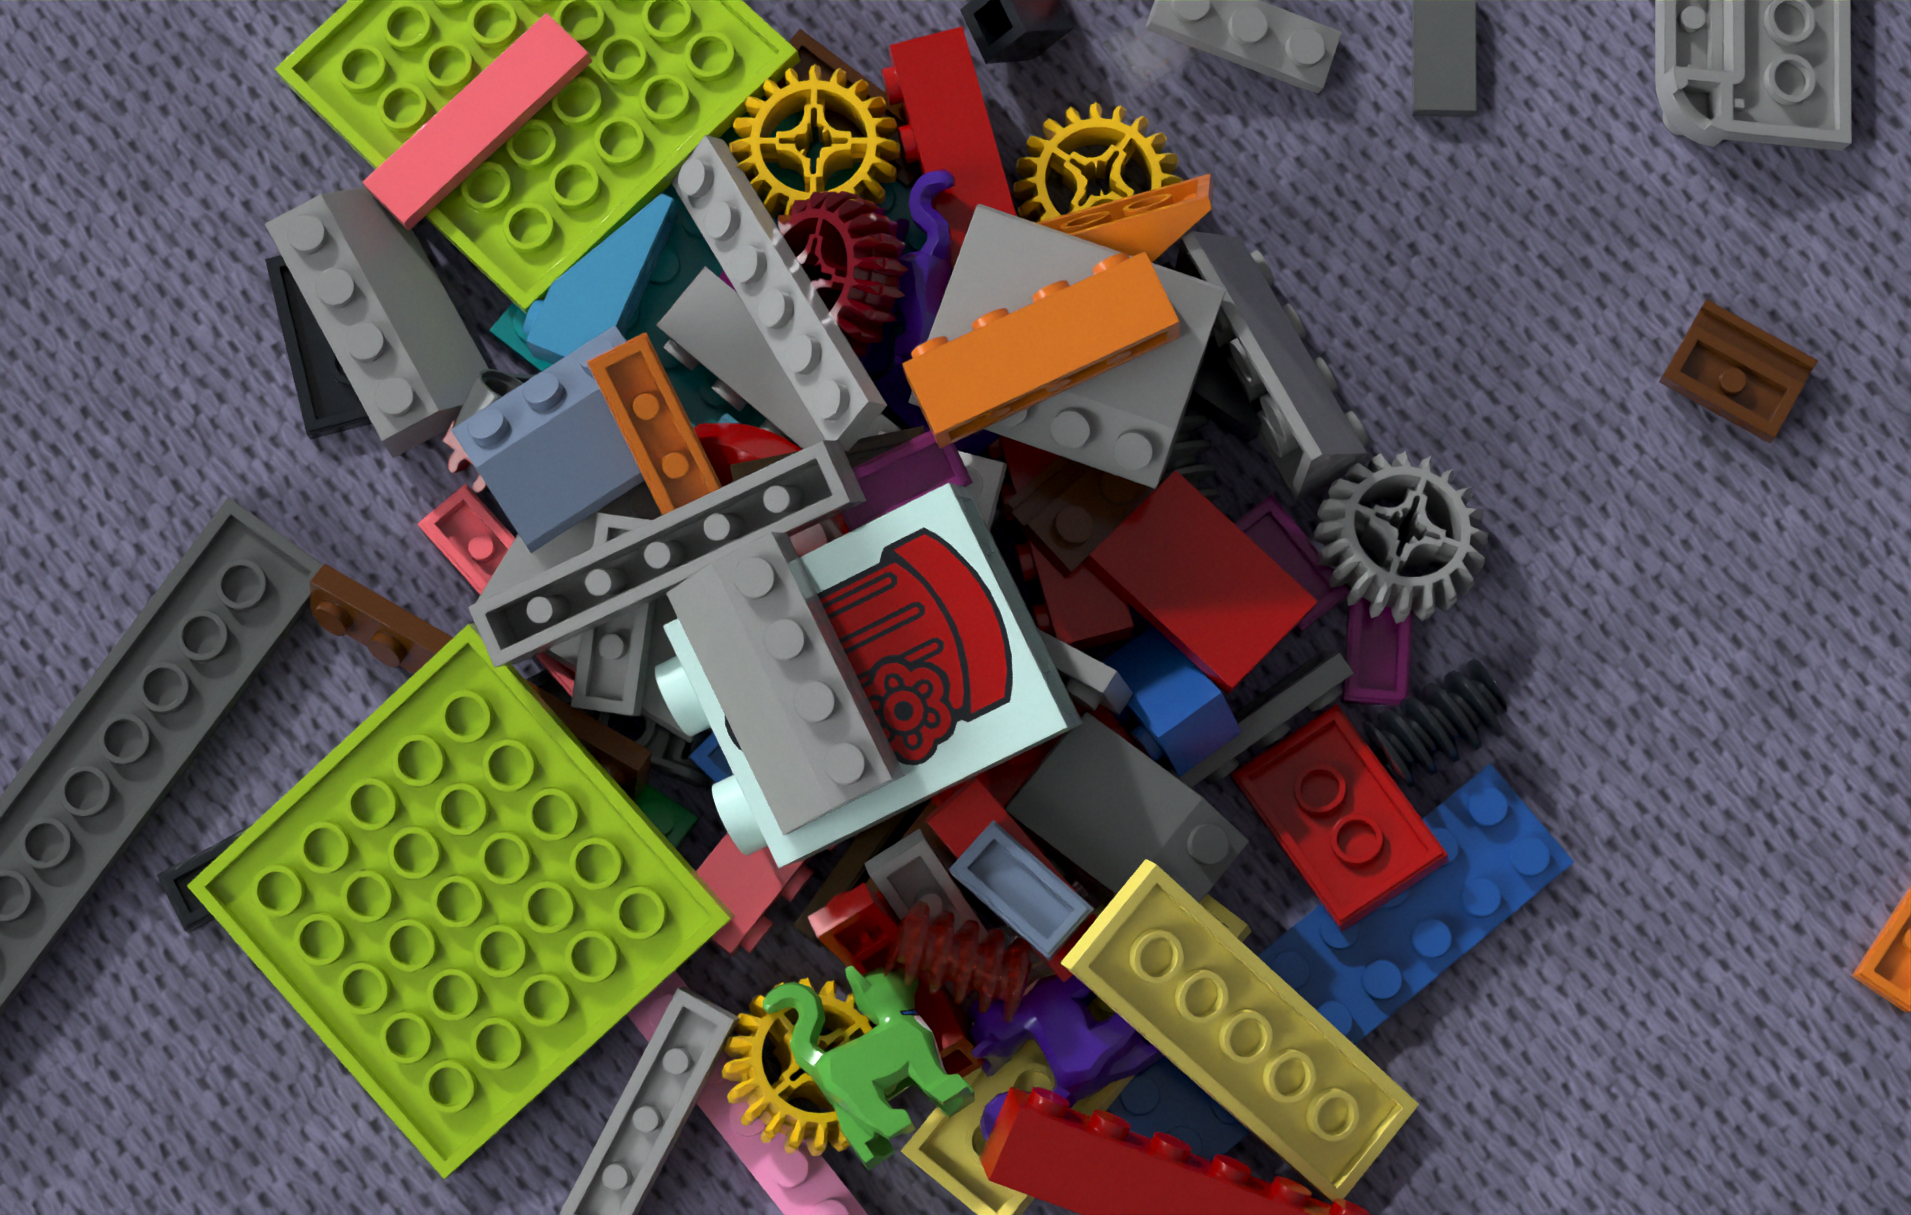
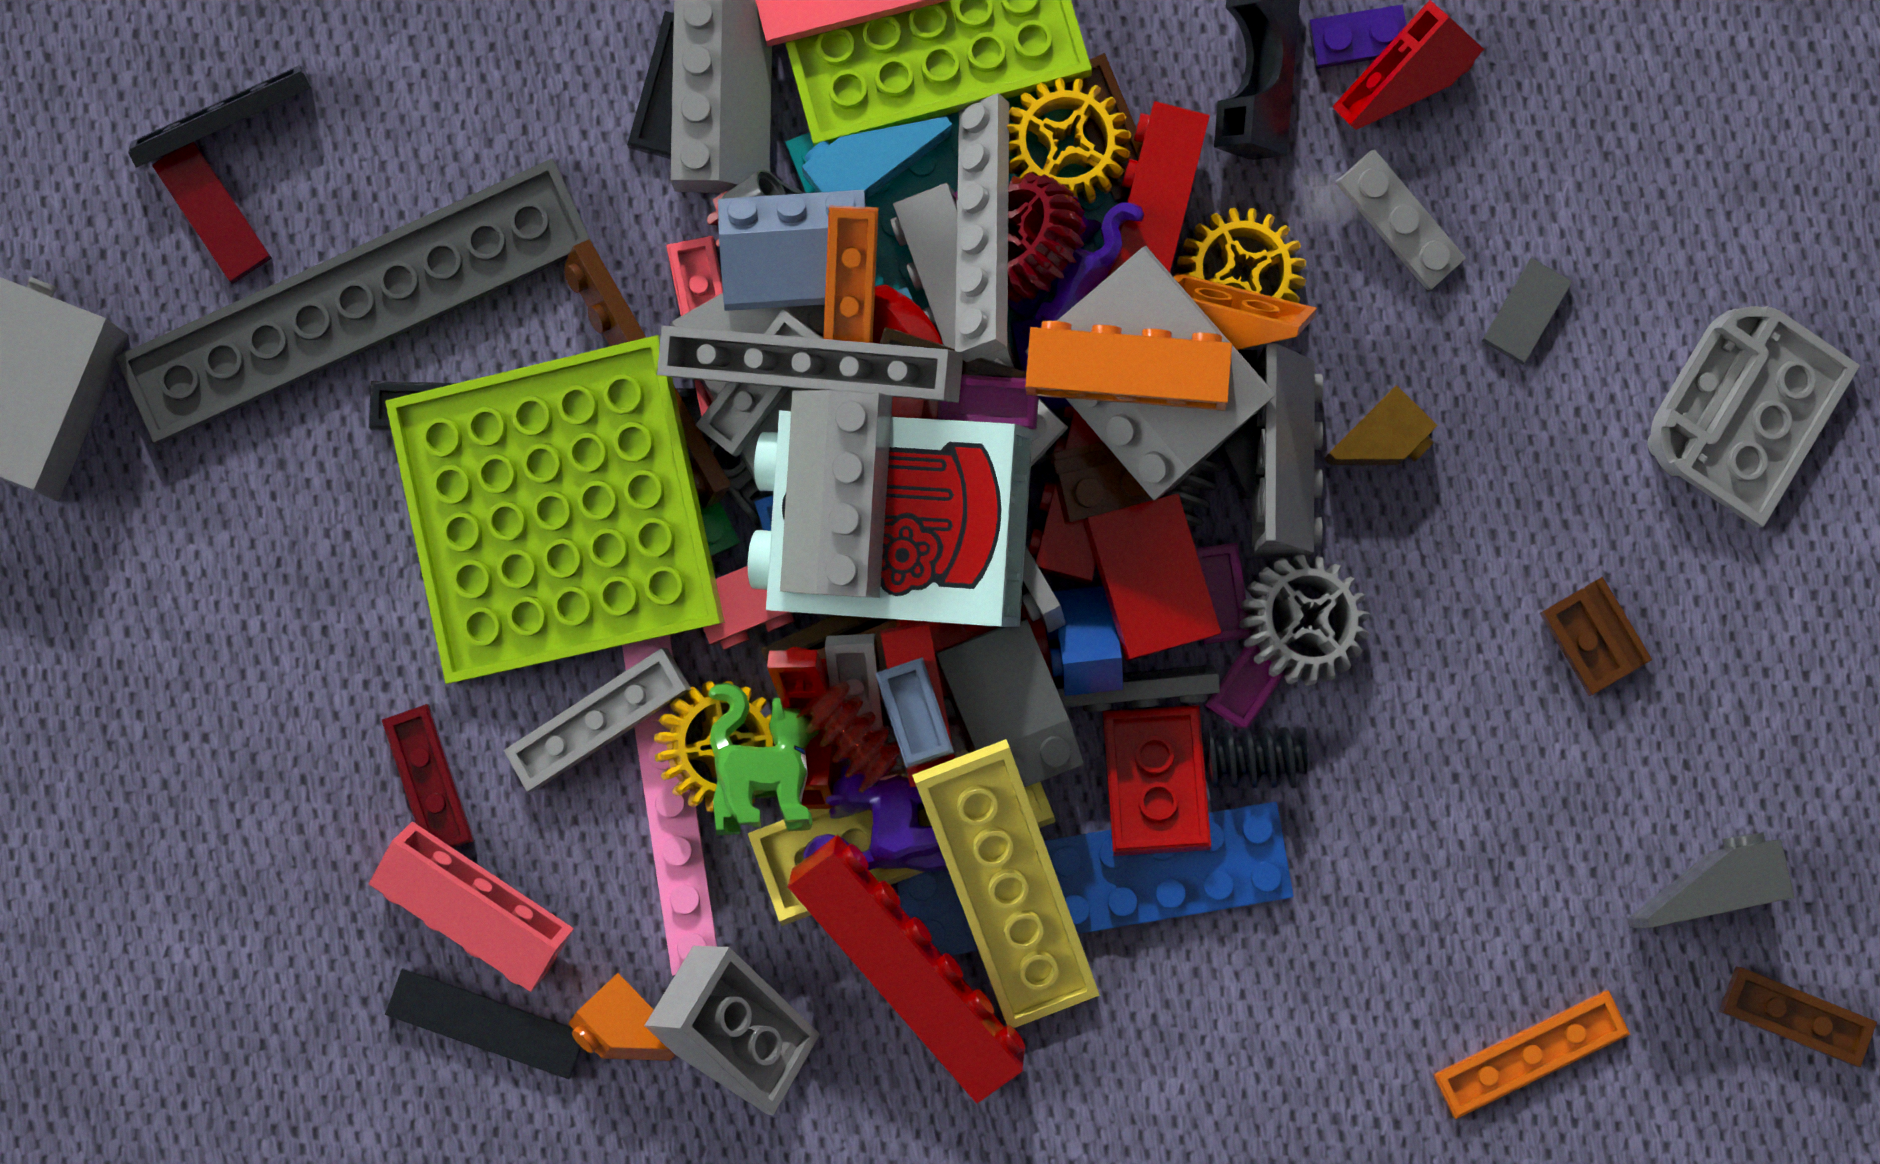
camera: 25 degrees right, 5 degrees up
none -> pearl gold slope [1324,385,1438,465]

